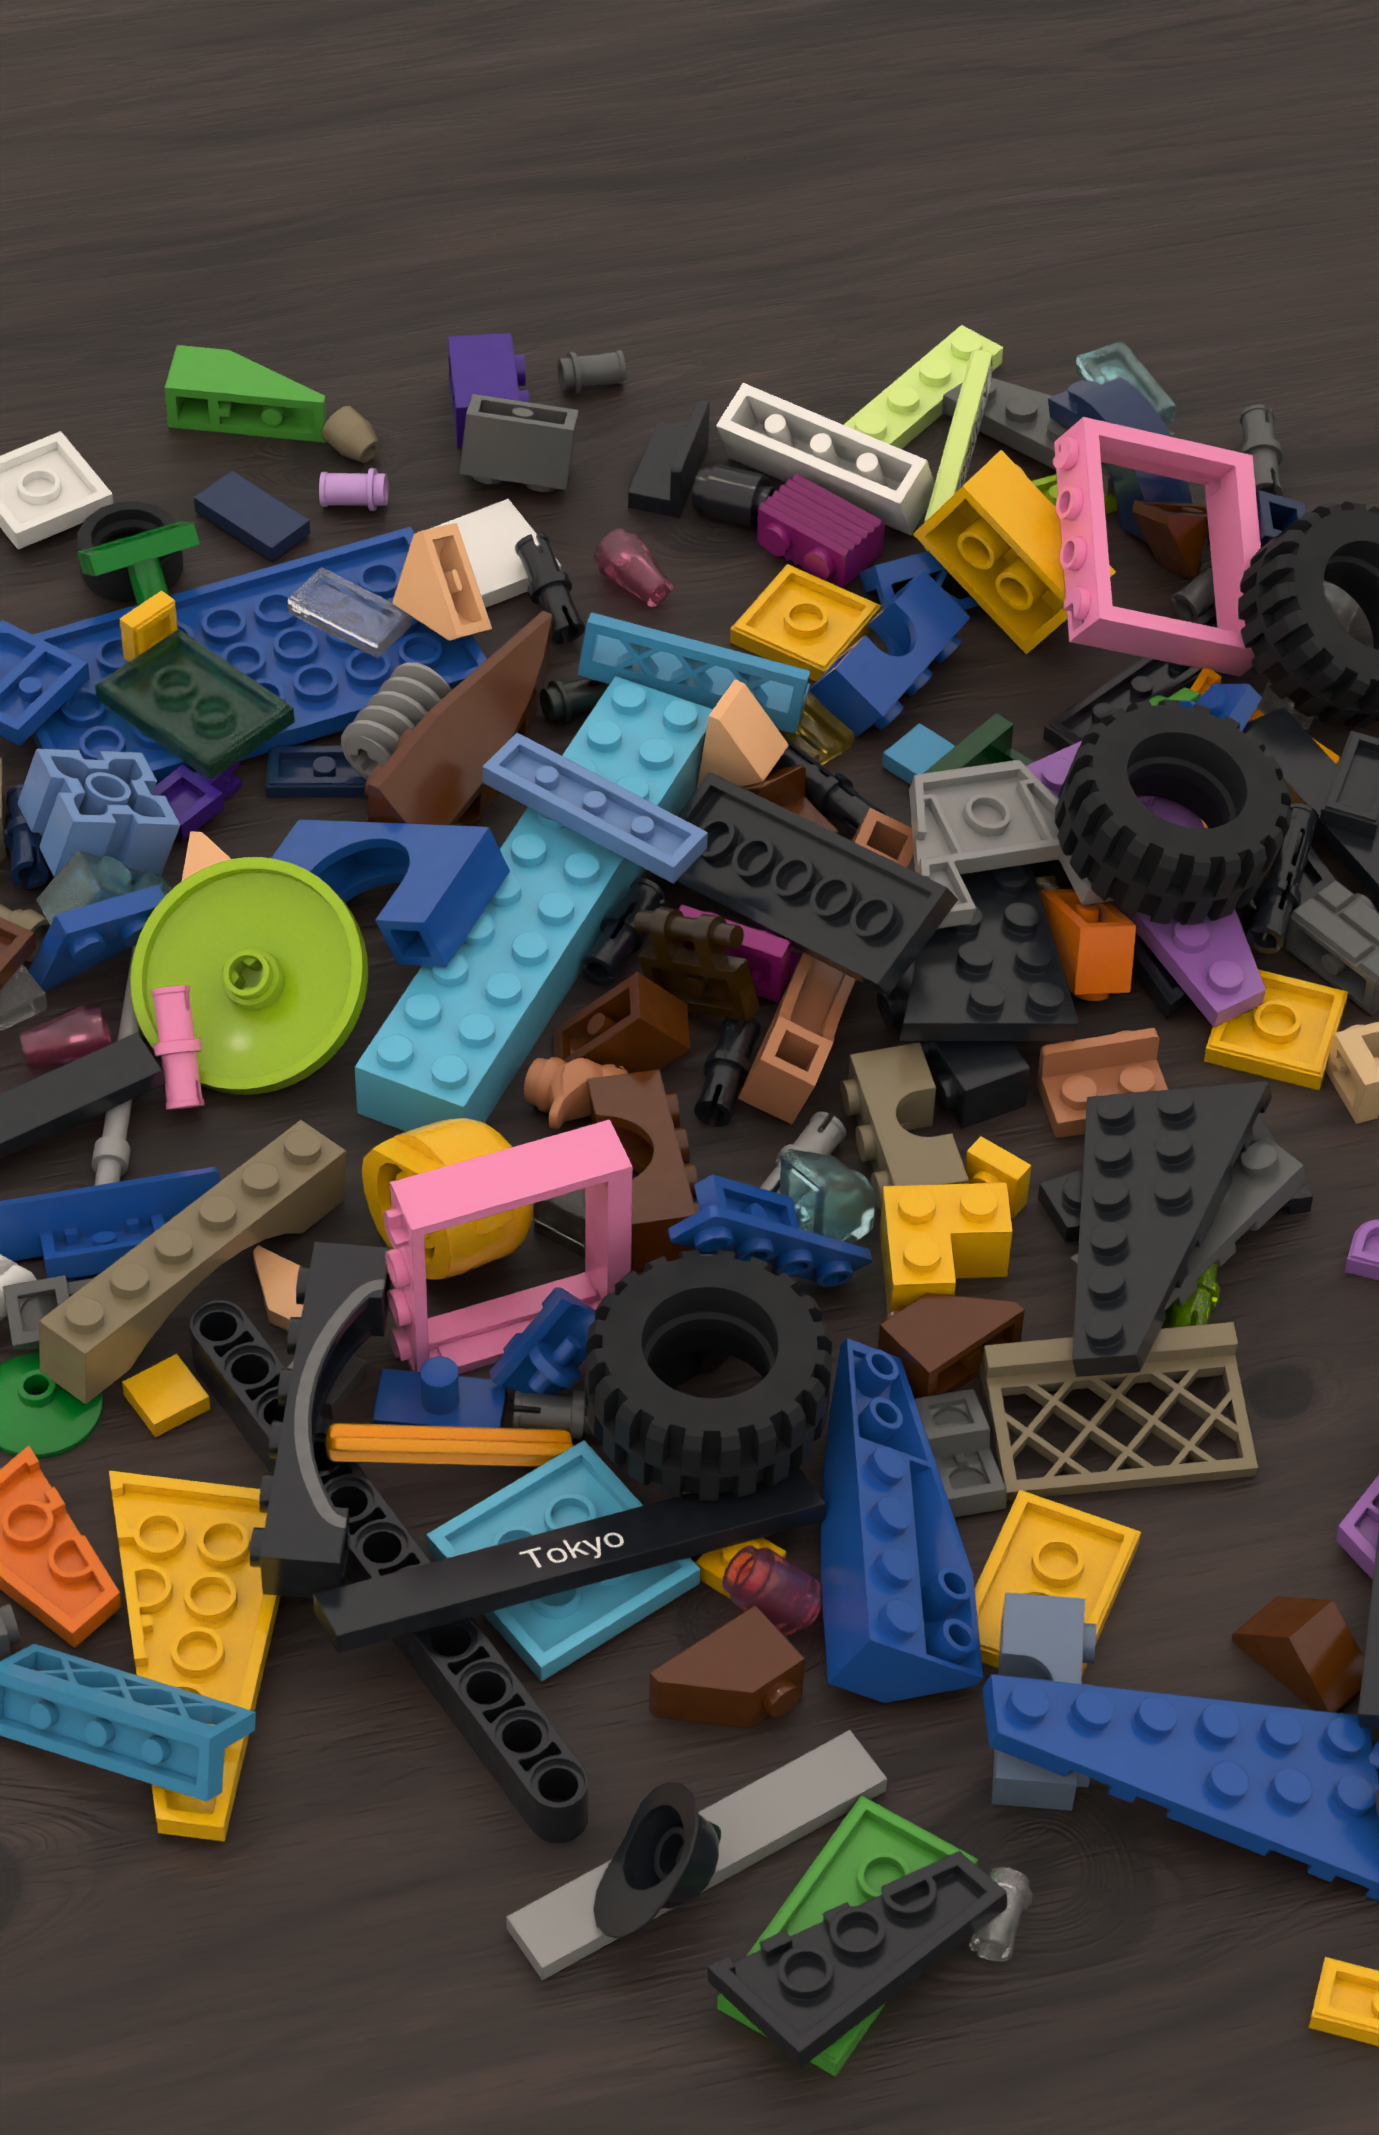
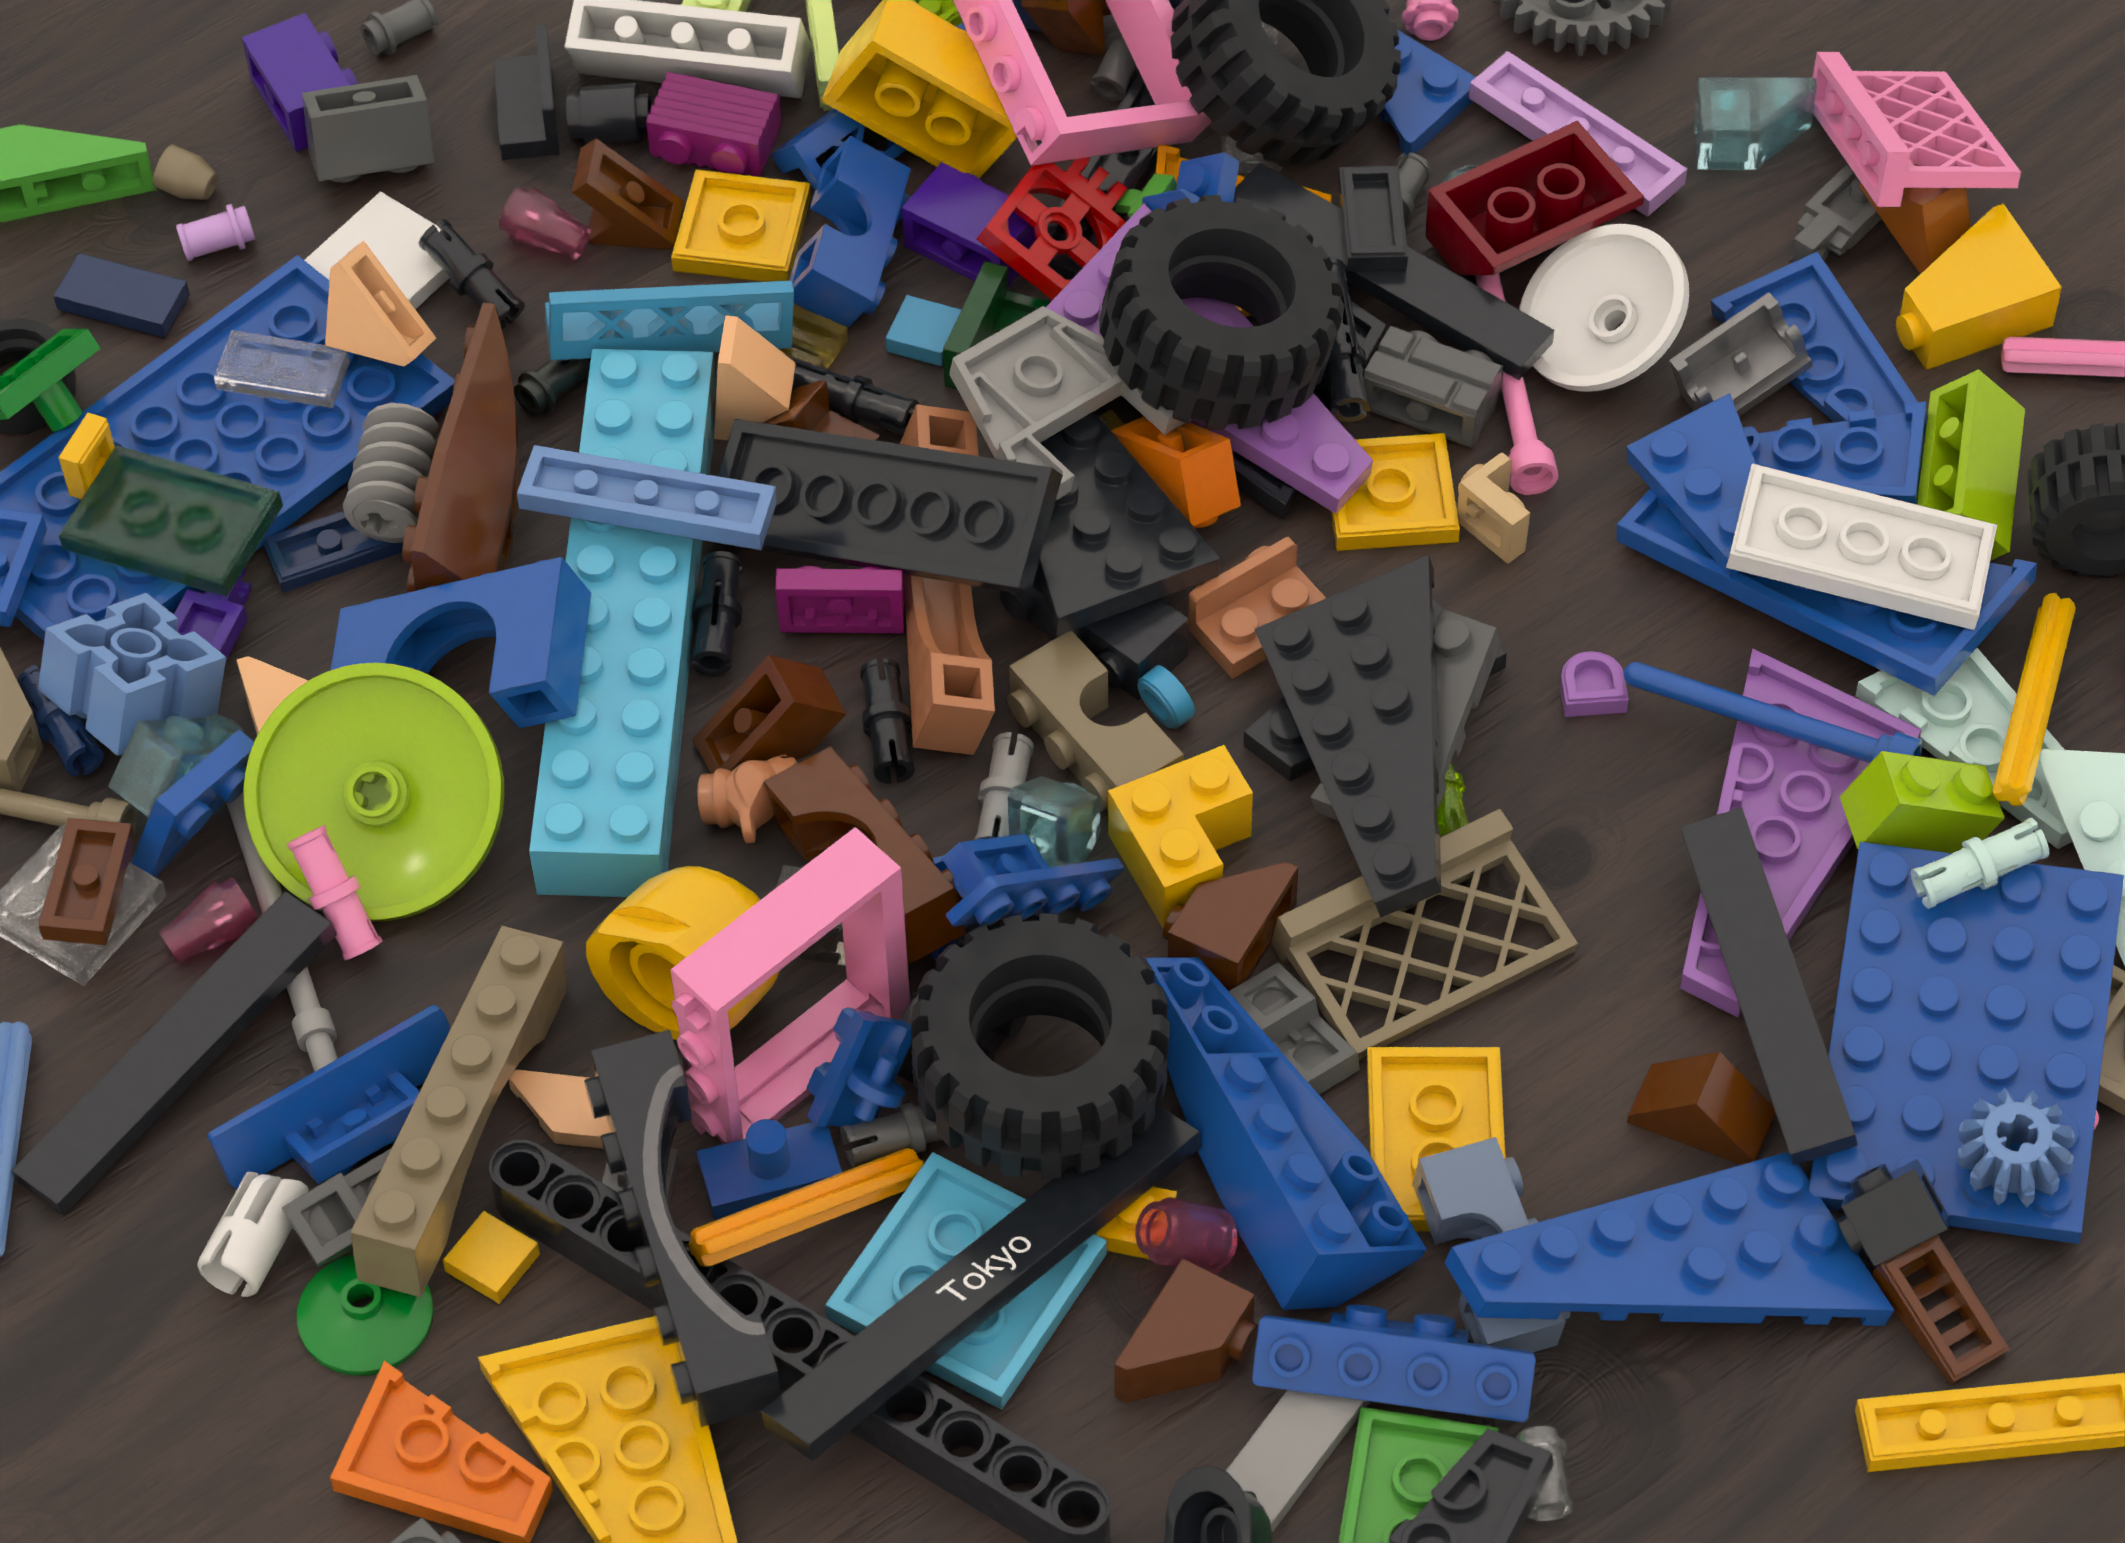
camera: 20 degrees left, 5 degrees up
dark brown plate [634,907,760,1022] -> none
yellow plate [965,1136,1031,1218] -> none
none -> reddish brown slope [571,139,684,250]
none -> dark purple brick [902,162,1037,287]
none -> red piece [976,157,1127,301]
none -> dark azure tile [1138,665,1196,729]
none -> blue bracket [1252,1305,1536,1422]

